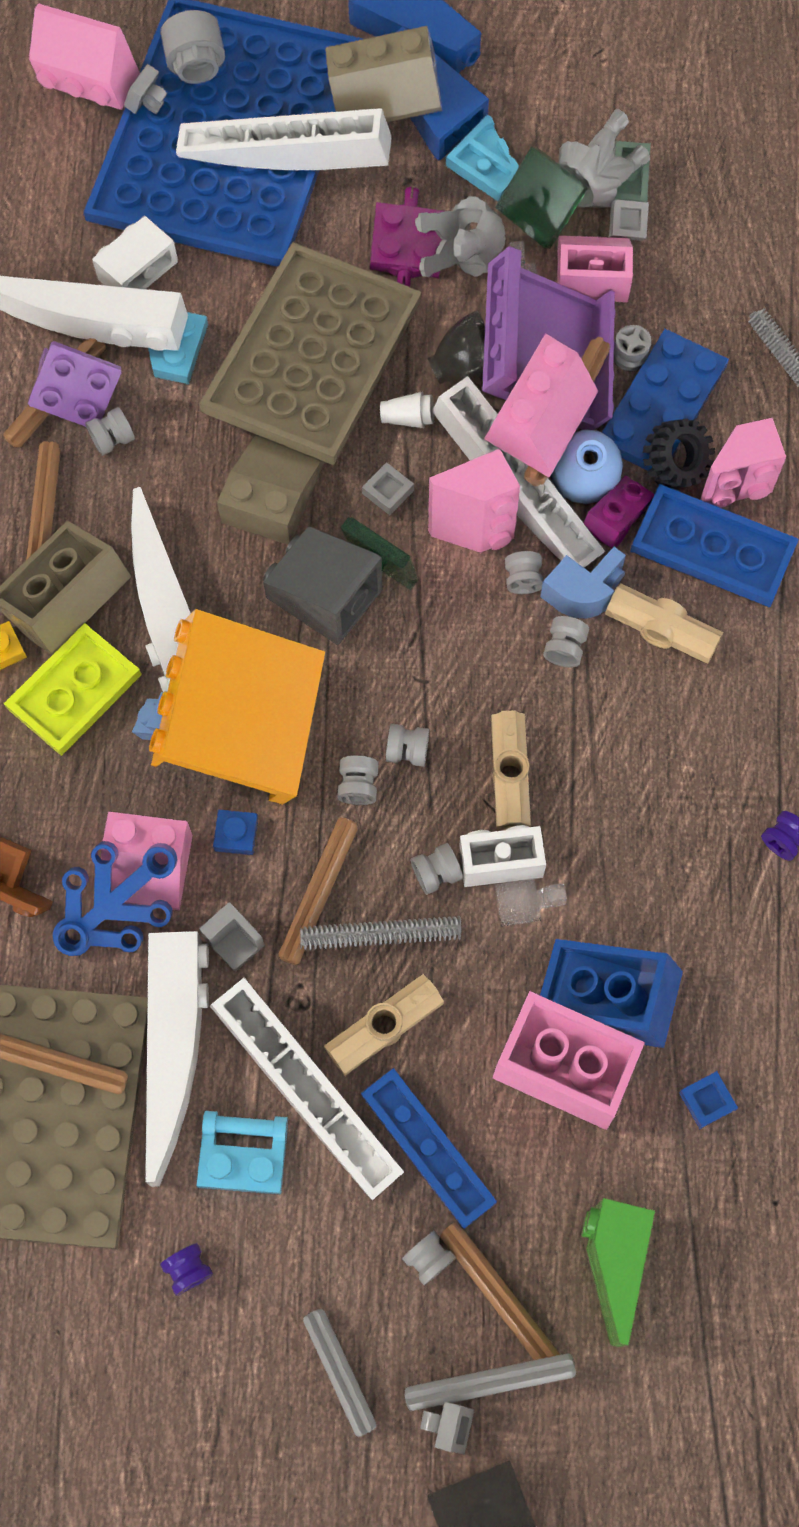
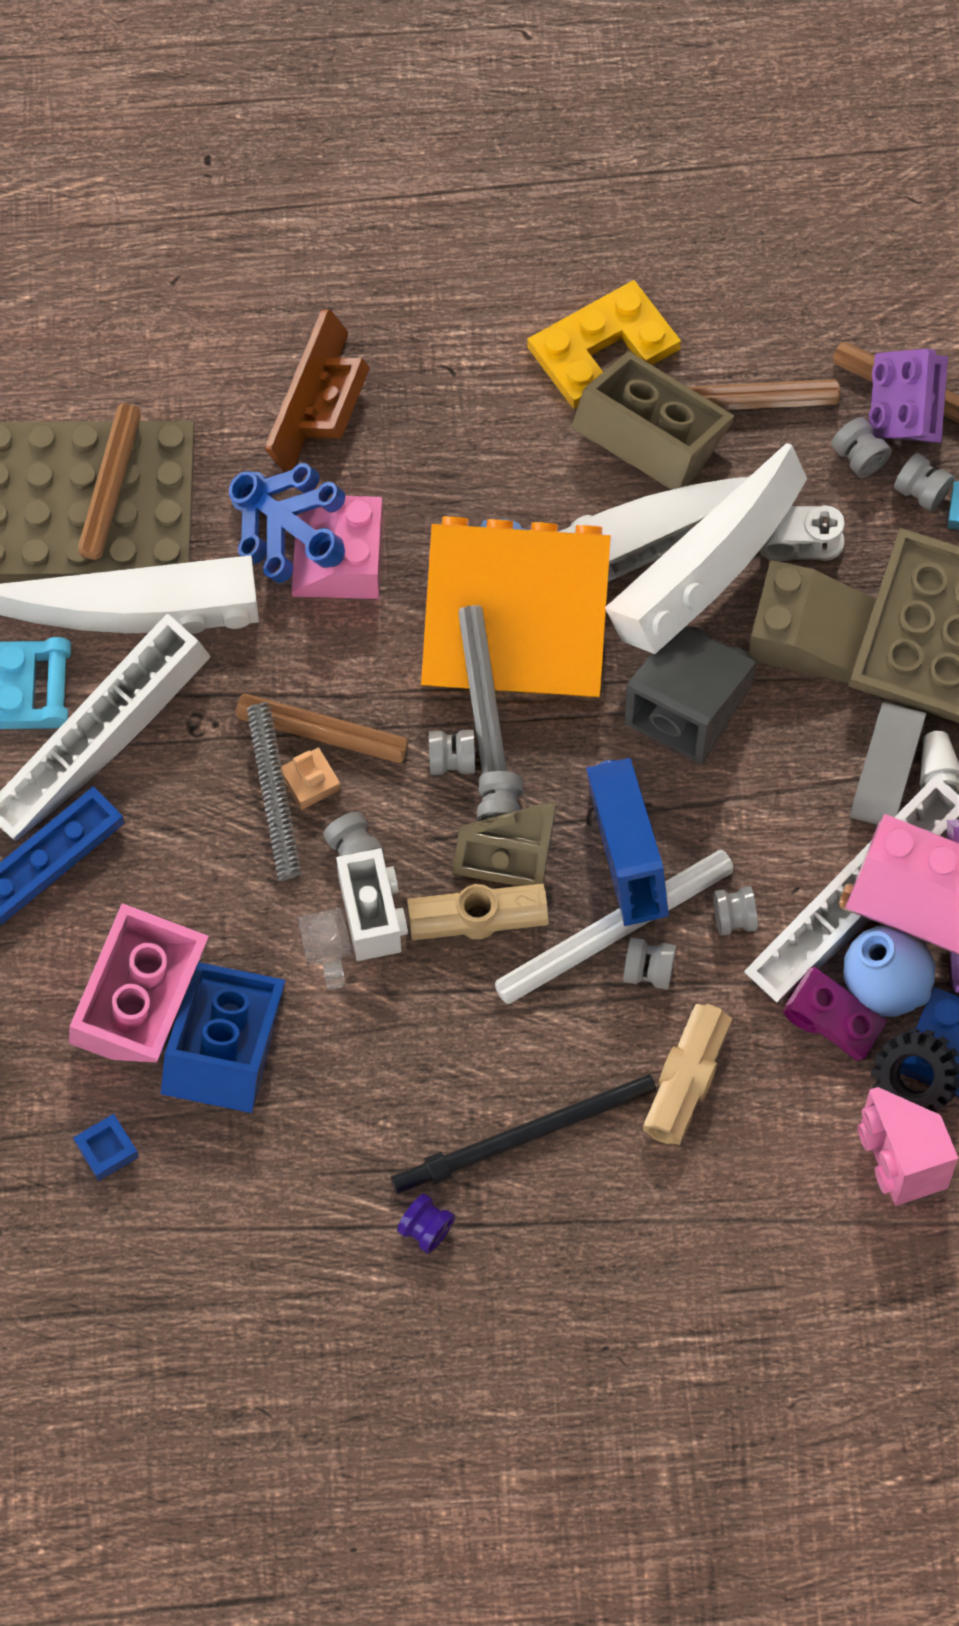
camera: 85 degrees right, 5 degrees down
neon yellow plate [4,623,142,756] -> none
light grey panel [199,902,265,971] -> none
blue plate [213,809,258,855] -> none
tan piece [324,974,444,1076] -> none
clear green plate [341,517,418,590] -> none
light grey plate [362,462,414,515] -> none
bright pink slope [428,448,520,553] -> none
medium blue brick [540,547,626,618] -> none
blue plate [630,484,799,608] -> none
none -> light nougat tile [280,747,341,810]
none -> black bar [390,1074,656,1194]
none -> dark tan wing [452,801,557,886]
none -> light grey axle [458,605,507,774]
none -> white axle [495,850,734,1004]
none -> blue slope [586,758,669,926]
none -> white slope [605,443,807,654]
none -> white piece [761,505,845,562]
none -> light grey beam [849,701,927,826]
none -> light grey wheel [894,453,955,513]

